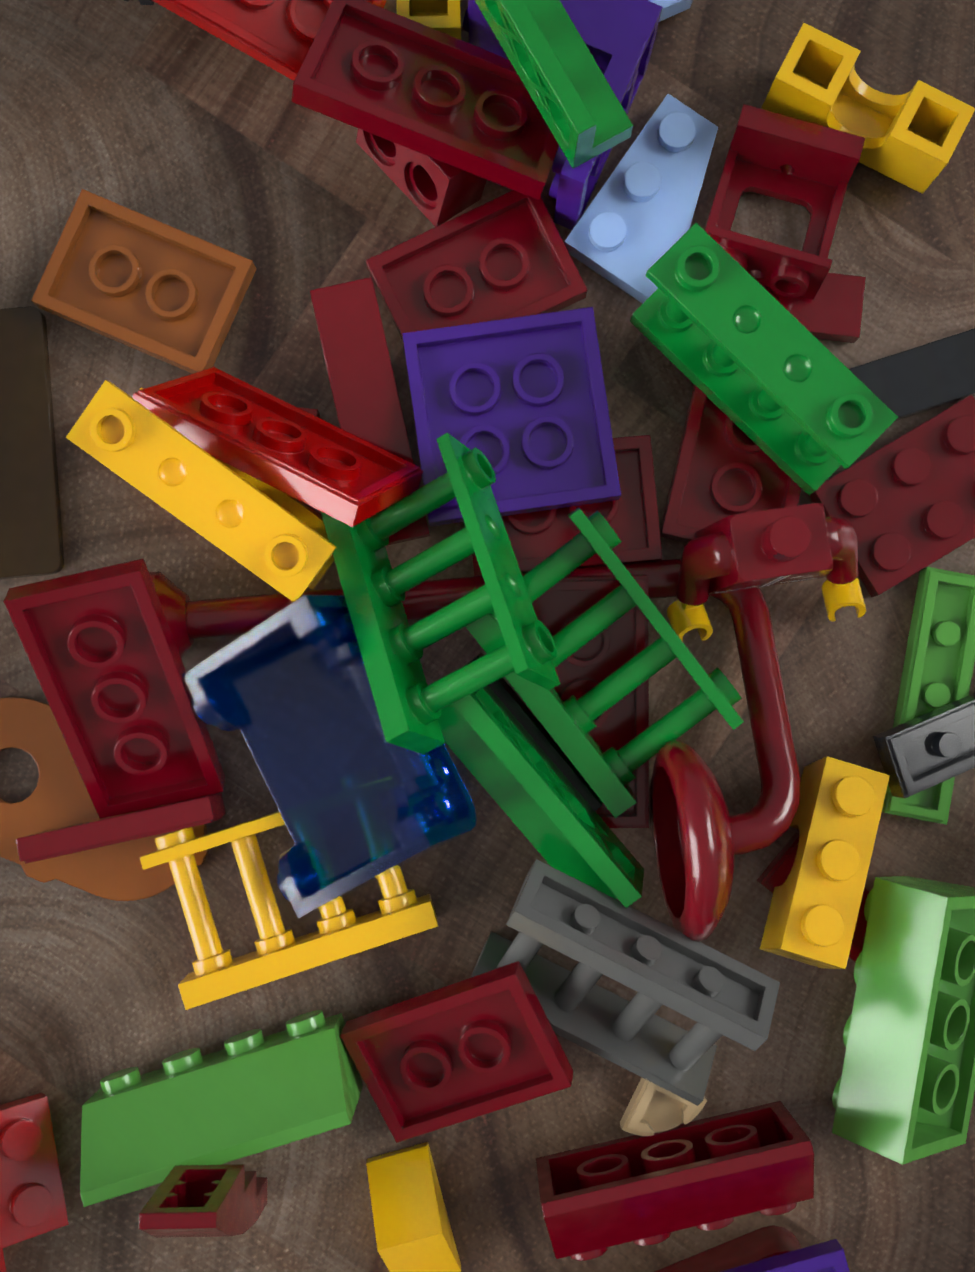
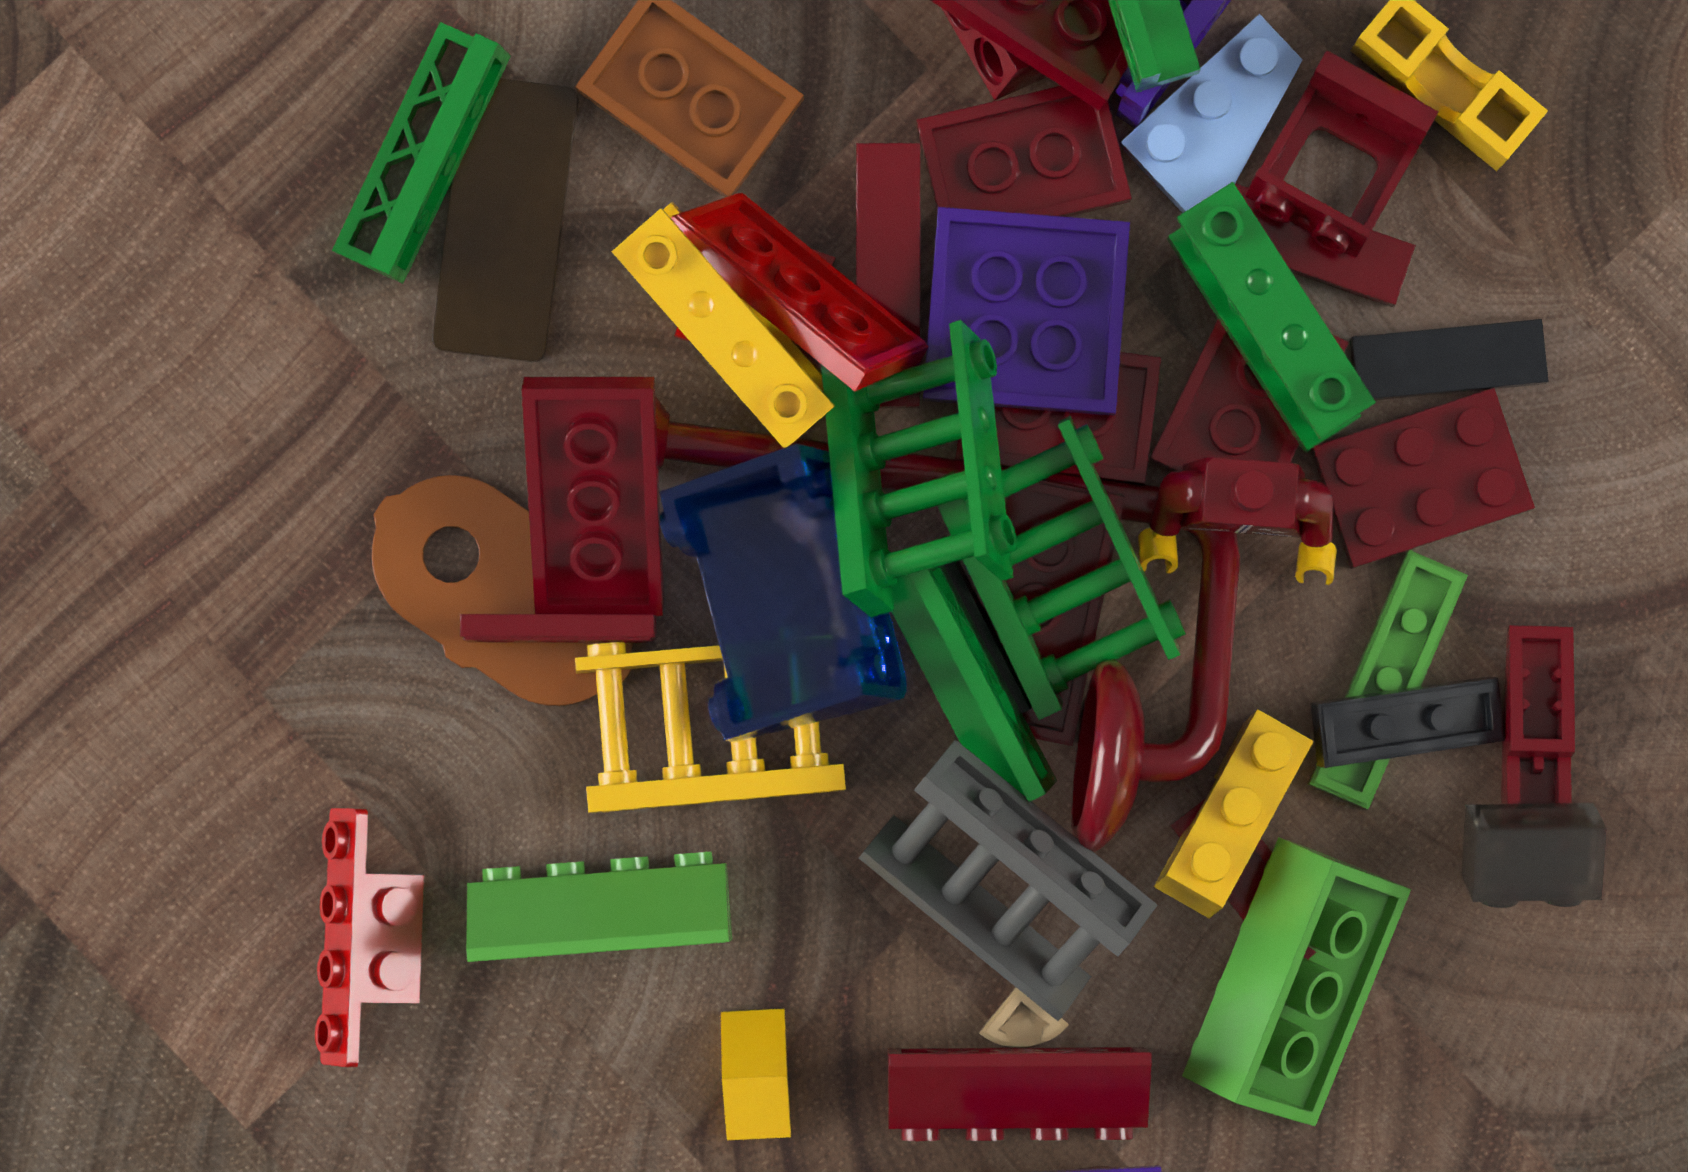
camera: 15 degrees right, 0 degrees up
slope [139,1164,267,1238] -> none
dark red plate [340,961,574,1143] -> none

